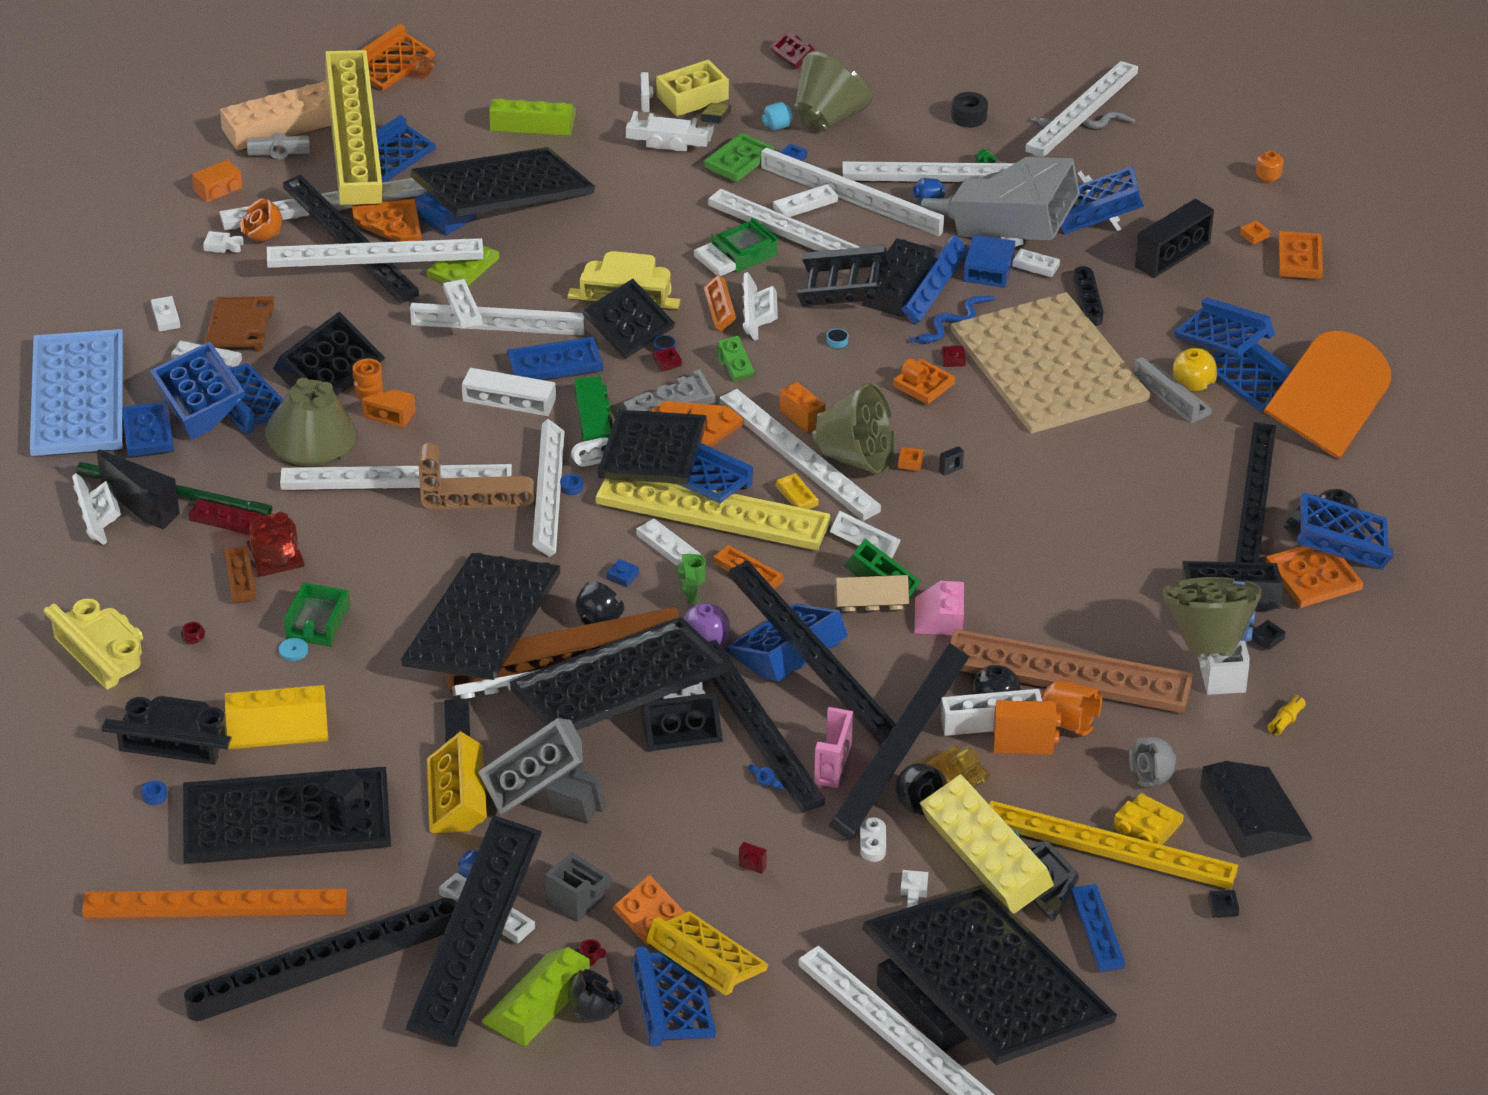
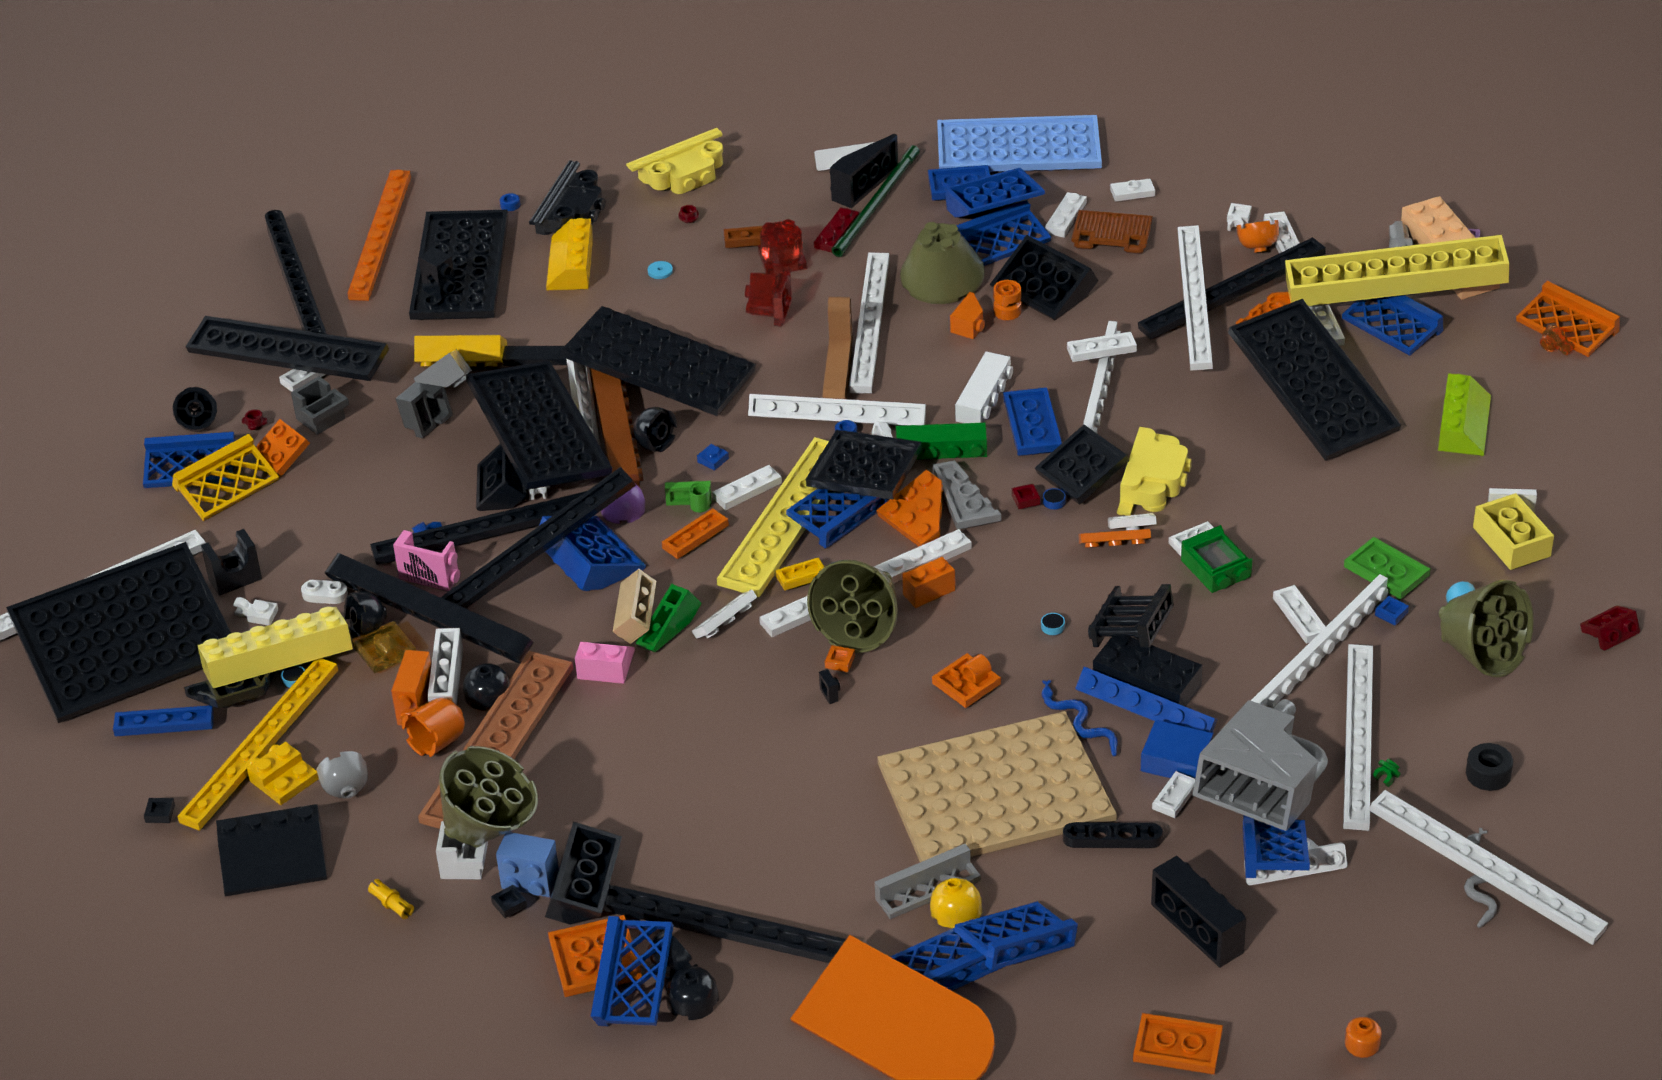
camera: 100 degrees right, 0 degrees up
orange brick [192,159,243,202] -> none
green window [284,582,350,647] -> none
lime plate [427,238,499,286] -> none
lime slope [482,947,590,1047] -> none
white bracket [626,111,714,151] -> none
tile [701,103,732,124] -> none
white plate [708,189,860,251] -> none
bright green plate [717,336,755,382] -> none
dark red plate [739,841,767,874] -> none
white bracket [742,272,778,341] -> none
blue head [913,178,945,205] -> none
dark red plate [941,345,966,367] -> none
orange plate [1239,220,1270,245] -> none
none -> black piece [201,529,262,596]
none -> clear red piece [745,266,792,327]
none -> white plate [1108,513,1156,530]

